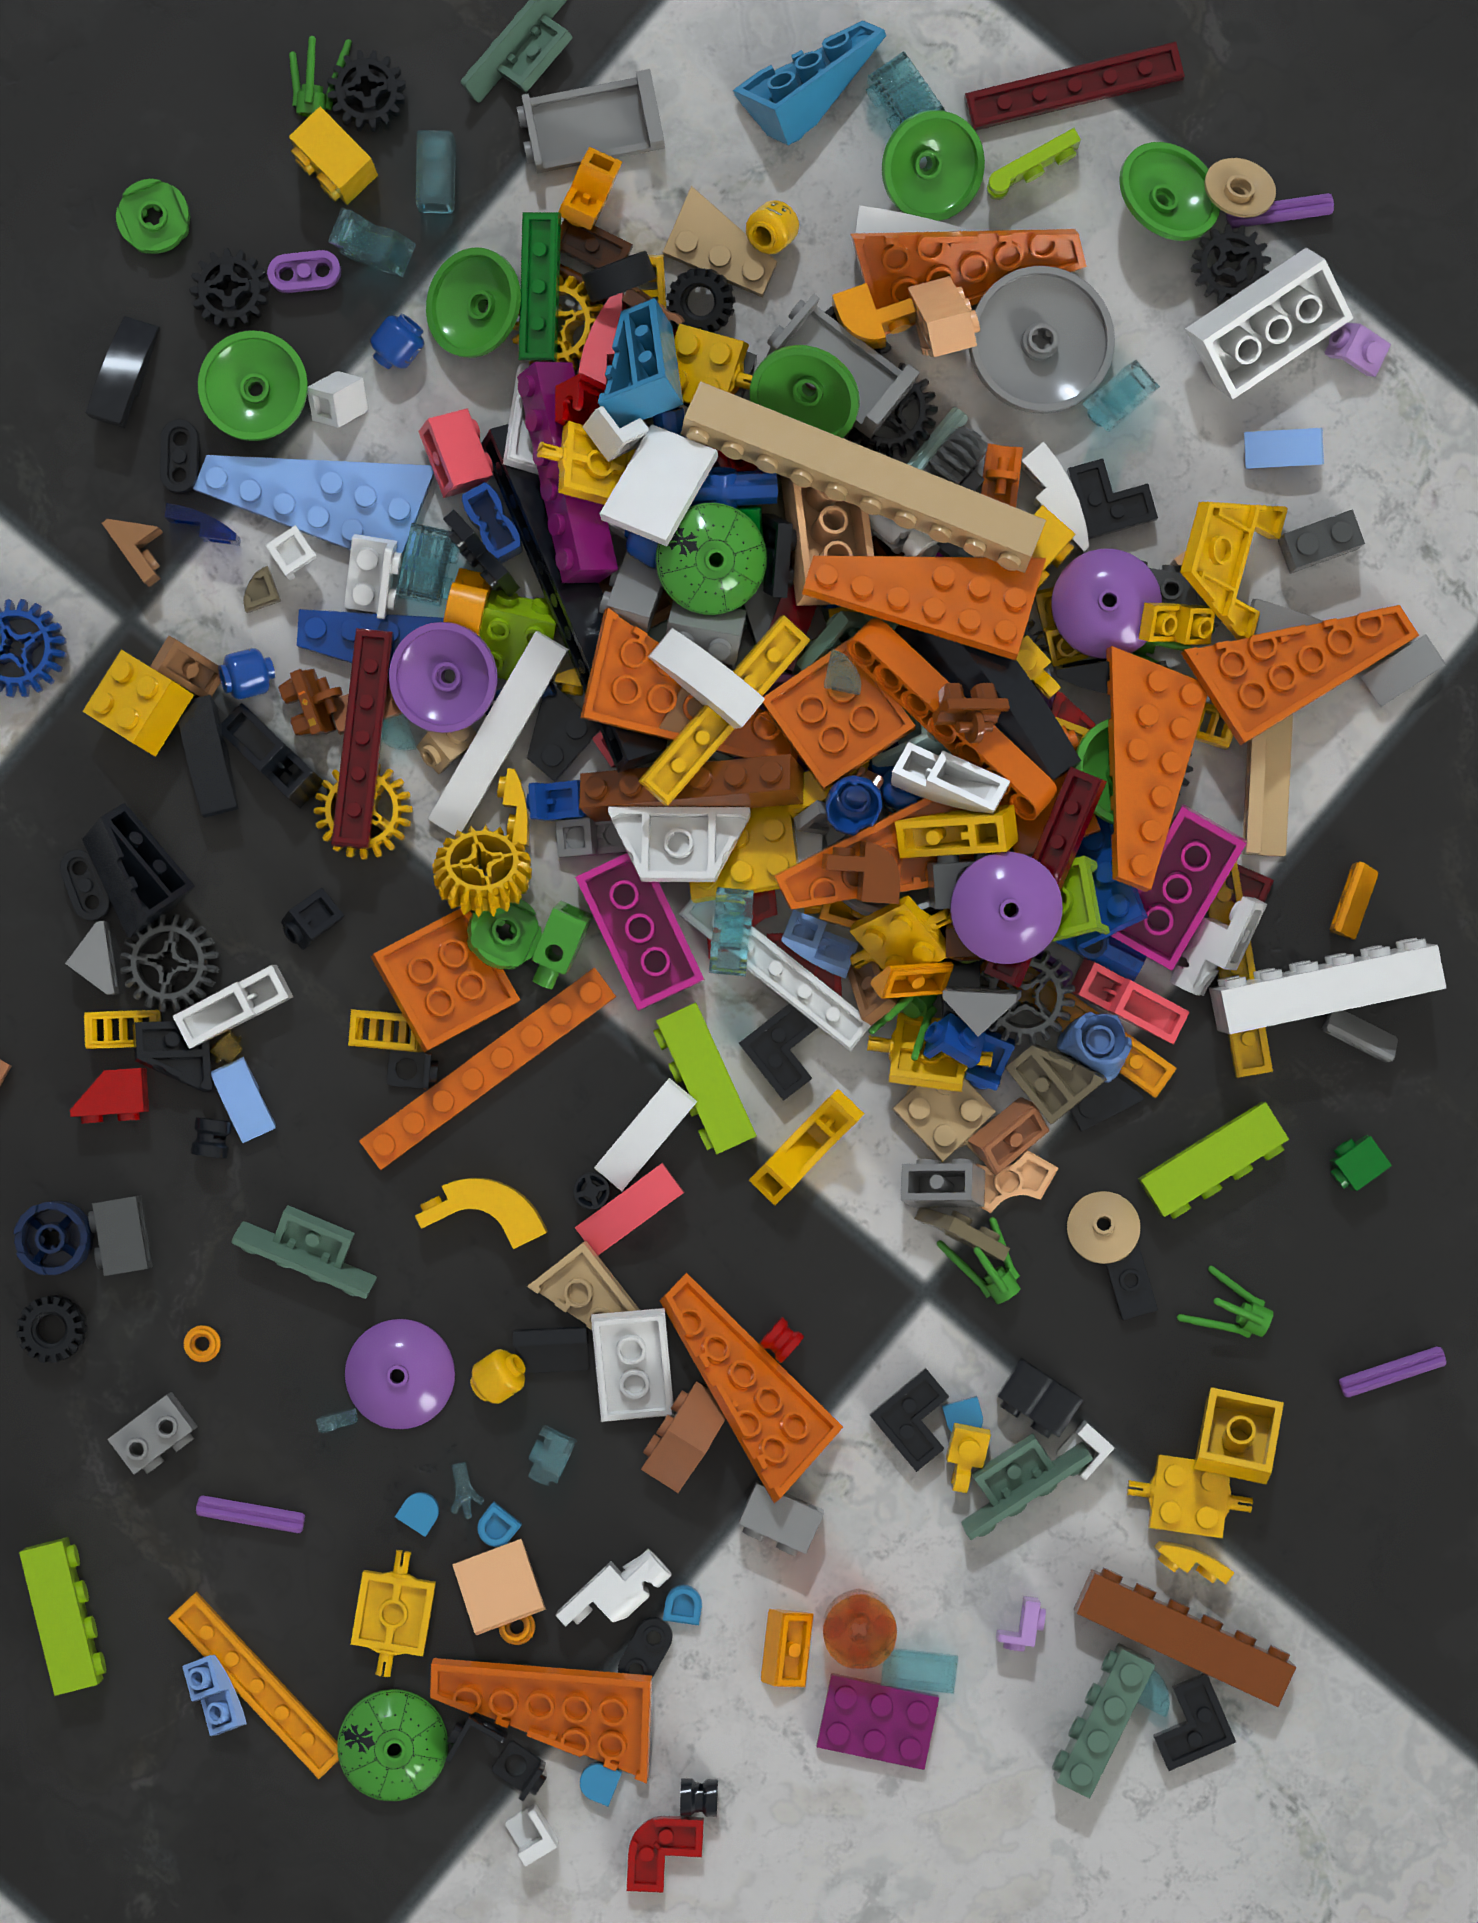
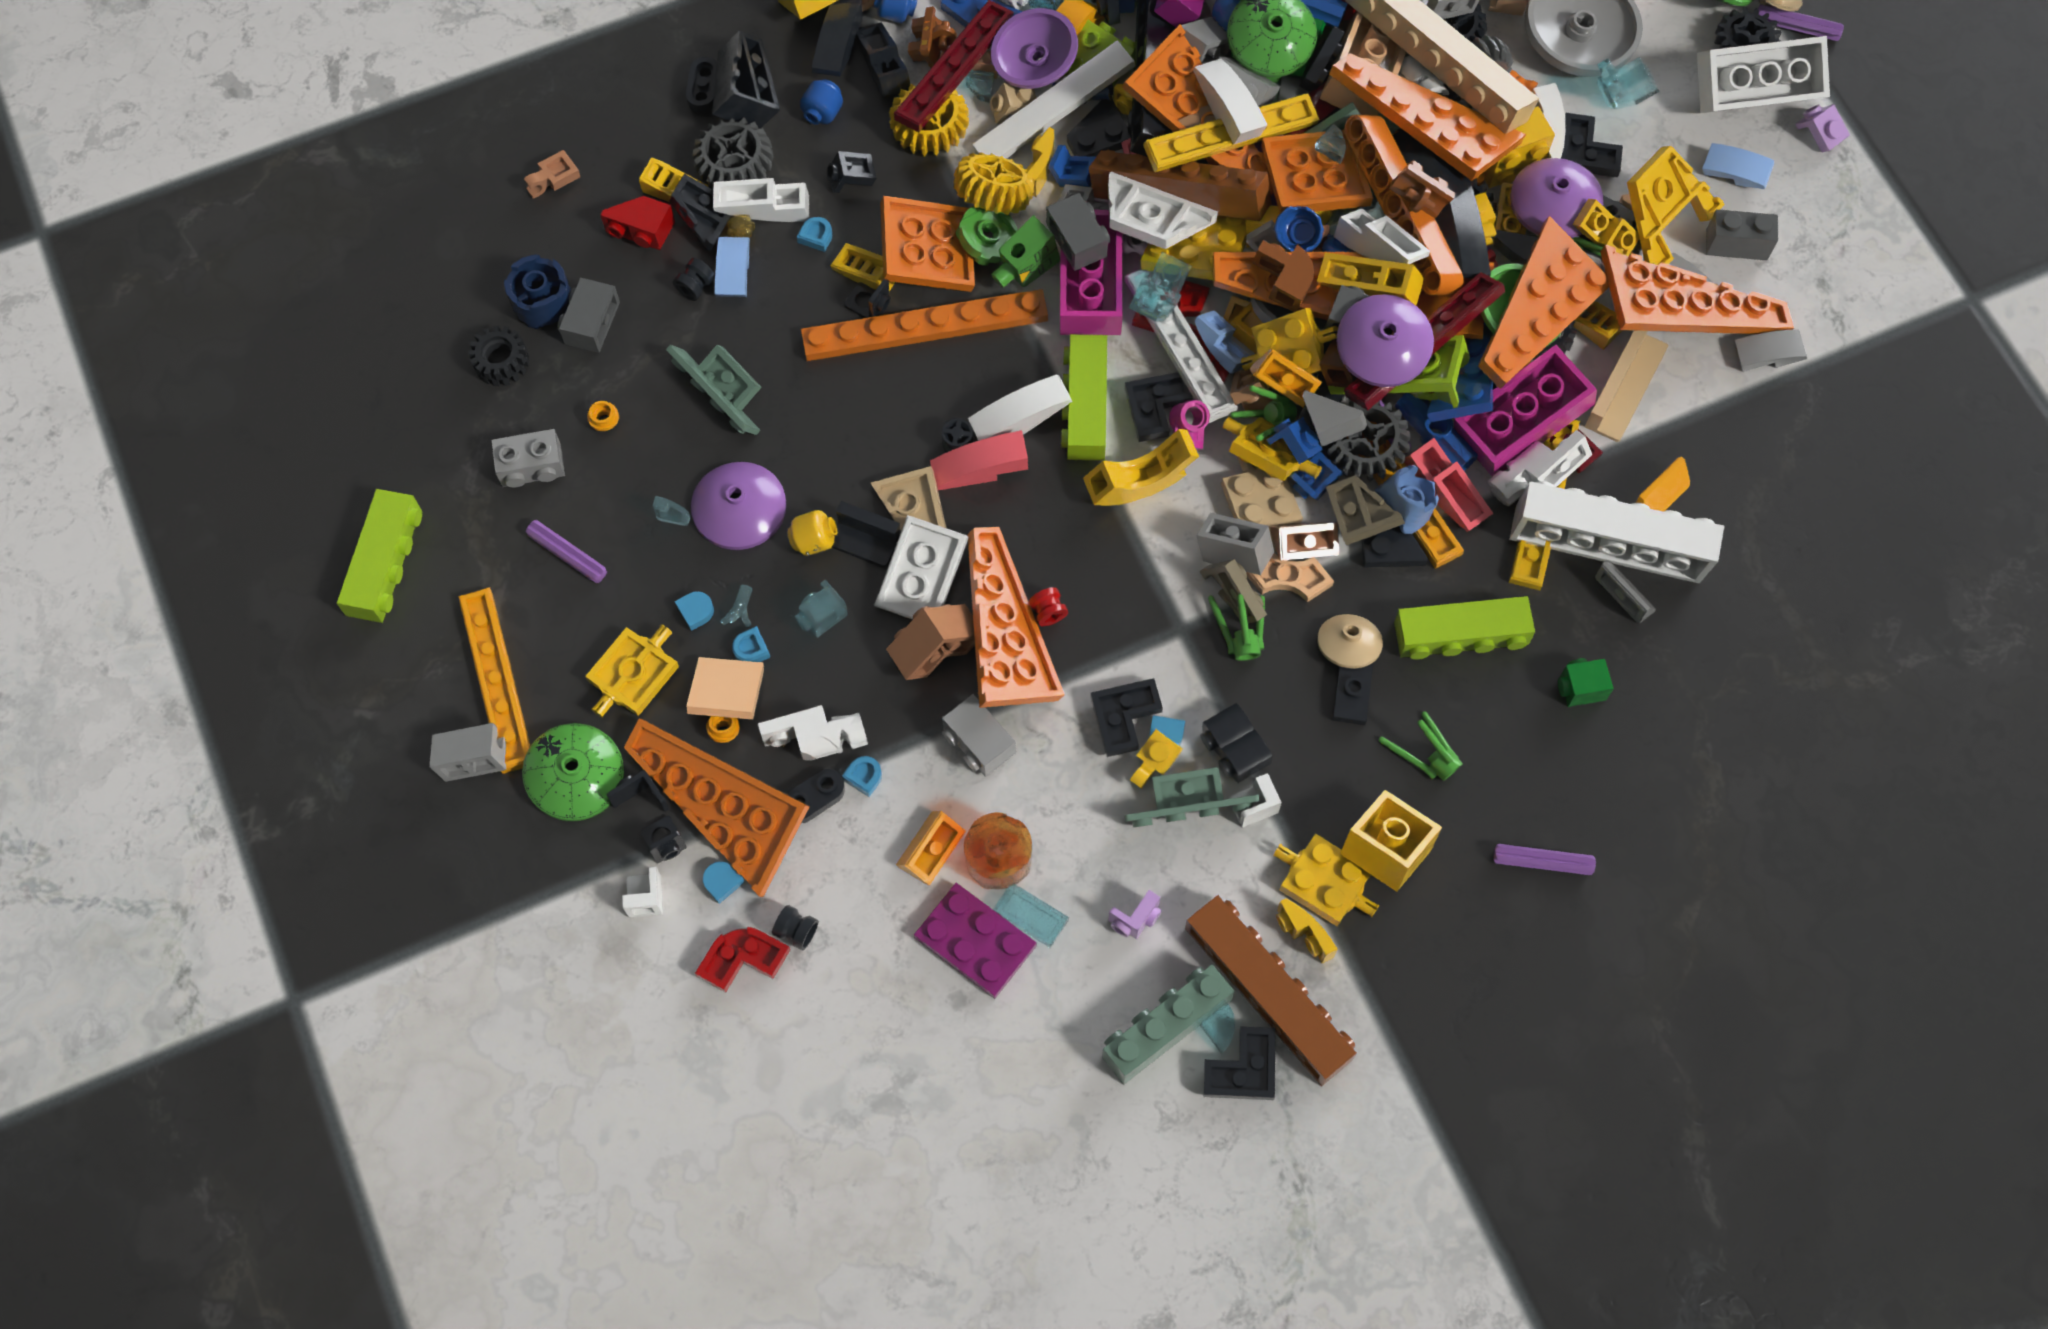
camera: 25 degrees right, 20 degrees down
light grey slope [65,921,120,995] -> none
light blue slope [182,1654,247,1736] -> none
yellow arch [415,1178,548,1249] -> none
none -> light grey hinge [429,723,506,782]
none -> dark azure tile [797,217,833,252]
none -> blue head [800,79,843,125]
none -> dark grey brick [1046,193,1110,271]
none -> dark pink piece [1169,400,1210,450]

